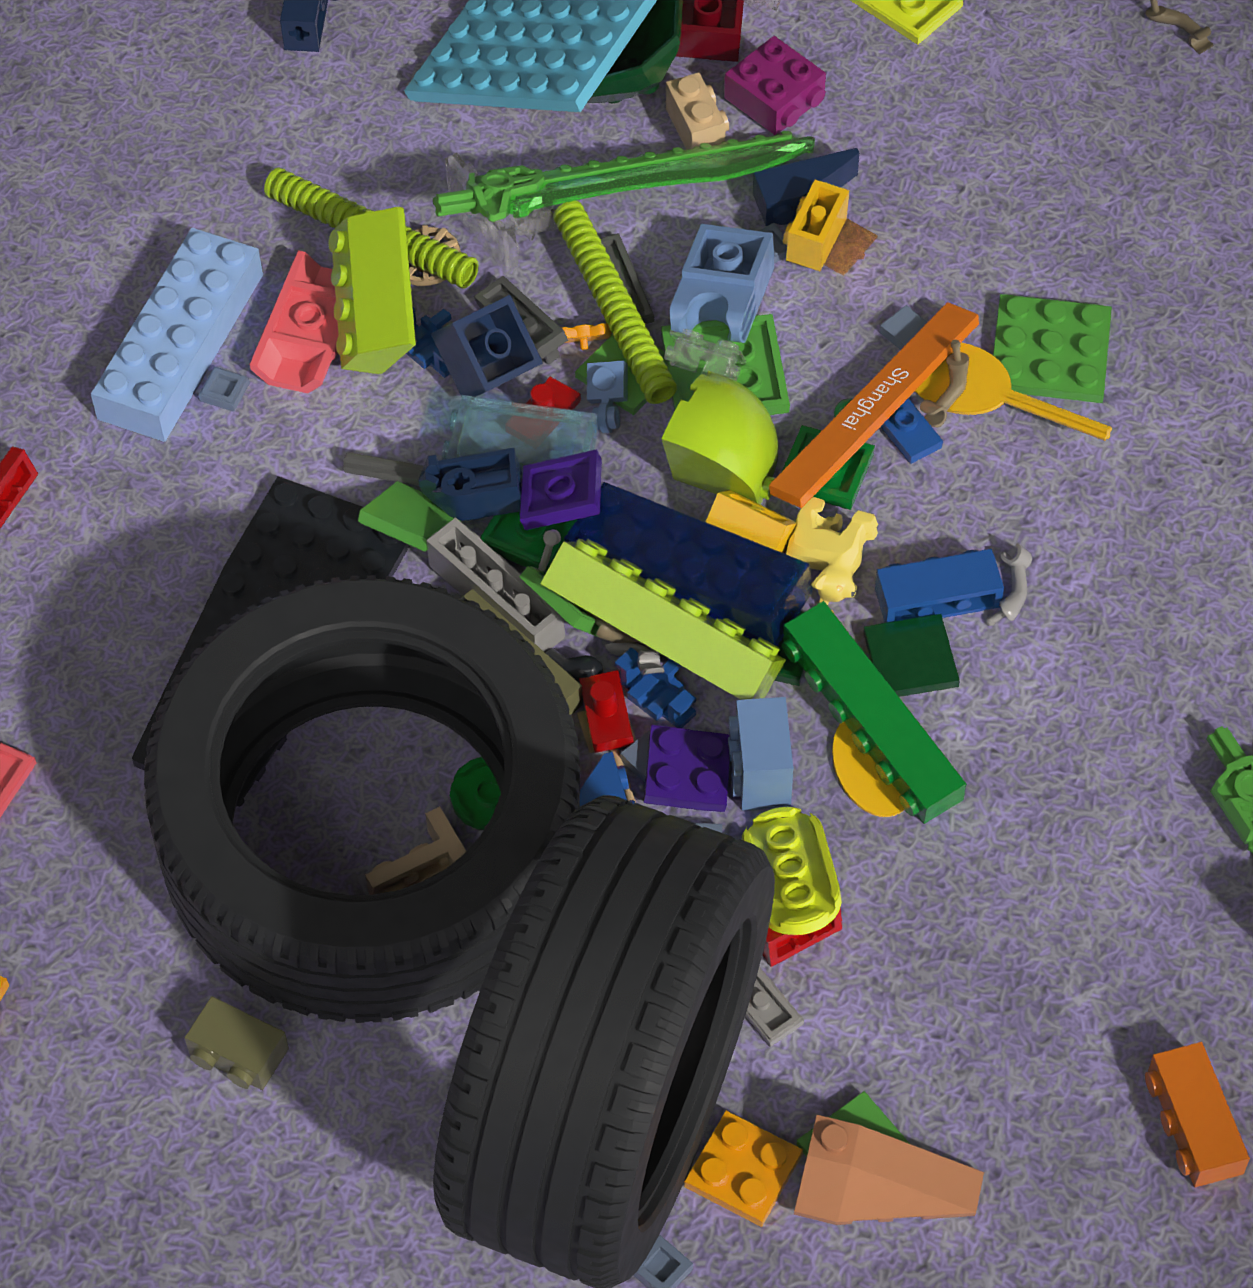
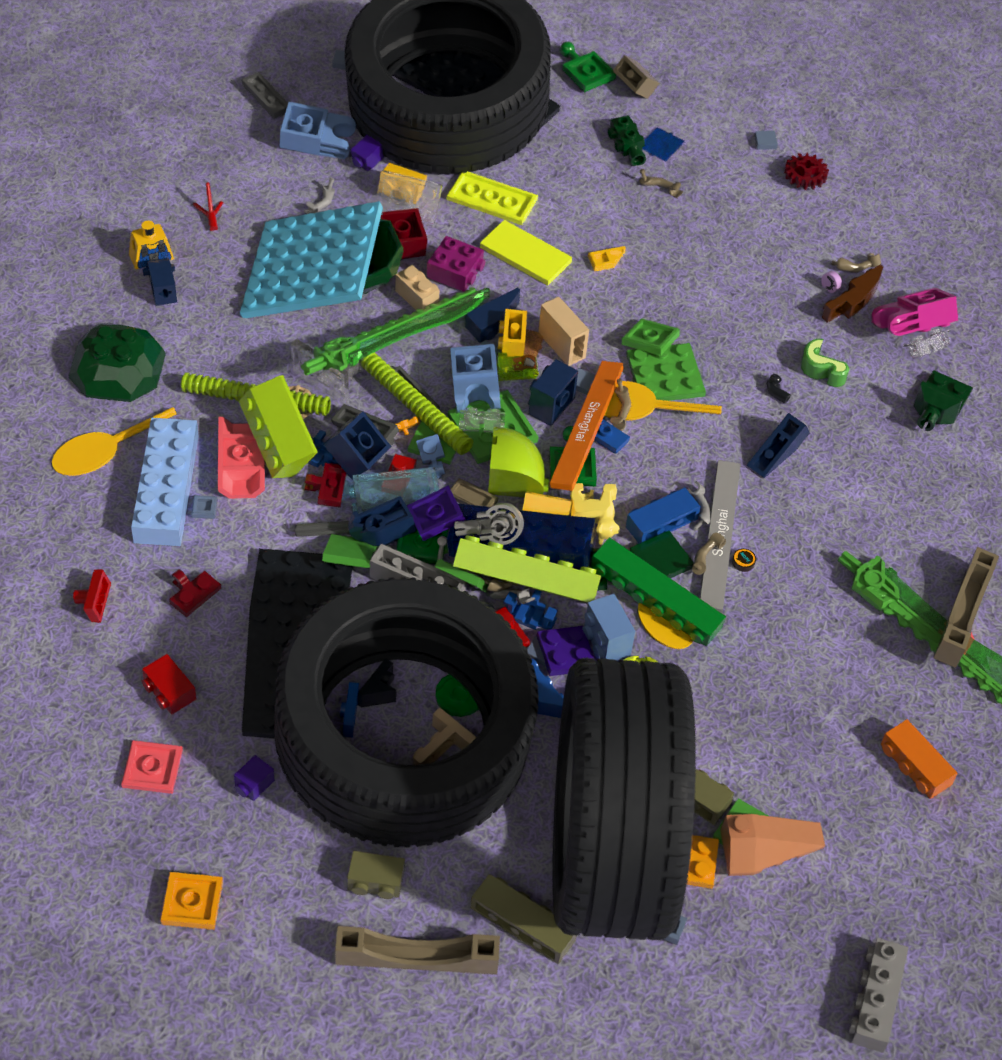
camera: 25 degrees left, 5 degrees down
none -> yellow piece [52,407,177,476]
none -> dark green rock [68,323,166,402]
none -> red brick [142,654,197,715]
none -> dark red plate [169,569,221,618]
none -> dark purple brick [234,755,275,801]
none -> dark red plate [304,463,347,508]
none -> dark tan arch [335,926,500,975]
none -> blue plate [340,682,359,738]
none -> black slope [357,659,396,708]
none -> dark tan tile [451,478,498,512]
none -> light grey pin [455,503,524,545]
none -> olive brick [470,874,577,965]
none -> neon yellow tile [480,220,572,286]
none -> clear neon green leg [497,353,539,381]
none -> dark blue brick [528,359,578,426]
none -> tan brick [538,297,589,366]
none -> yellow tile [588,246,626,271]
none -> bright green tile [622,319,680,356]
none -> dark tan piece [692,532,726,575]
none -> olive brick [694,769,734,826]
none -> light grey tile [700,460,741,613]
none -> dark brown tile [732,548,756,572]
none -> dark blue slope [747,413,810,478]
none -> black arm [766,374,791,404]

